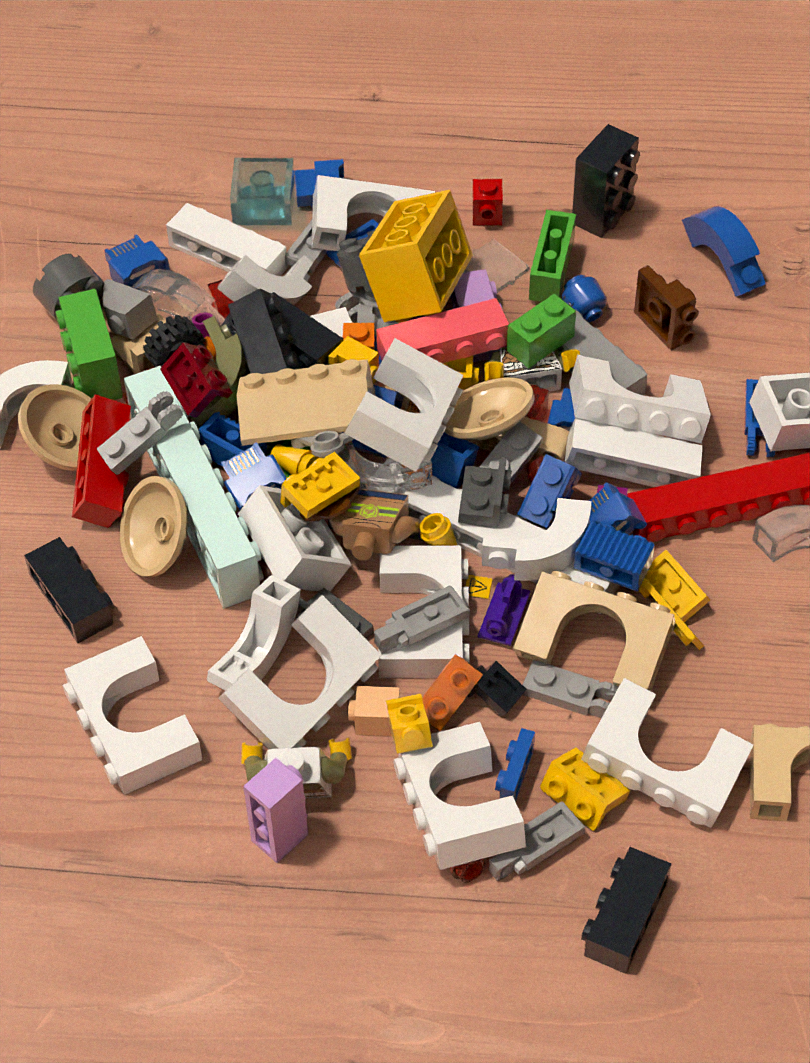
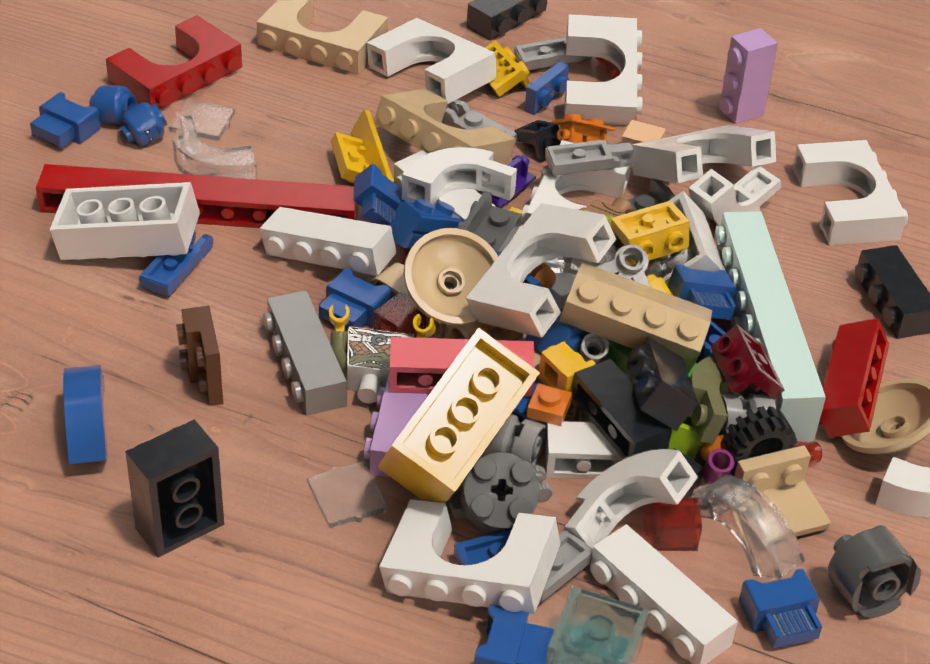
camera: 165 degrees left, 10 degrees down
bright green brick [55,289,123,400] -> none
light grey hinge [97,391,183,475] -> none
light grey slope [103,279,158,339] -> none
tan dish [120,476,188,577] -> none
torso [241,738,352,798] -> none
yellow brick [386,694,433,754] -> none
red brick [472,179,503,226] -> none
bright green brick [507,294,576,368] -> none
bright green brick [529,210,576,302] -> none
blue head [562,275,607,322] -> none
white arch [569,355,711,444] -> none
blue brick [574,521,655,592] -> none

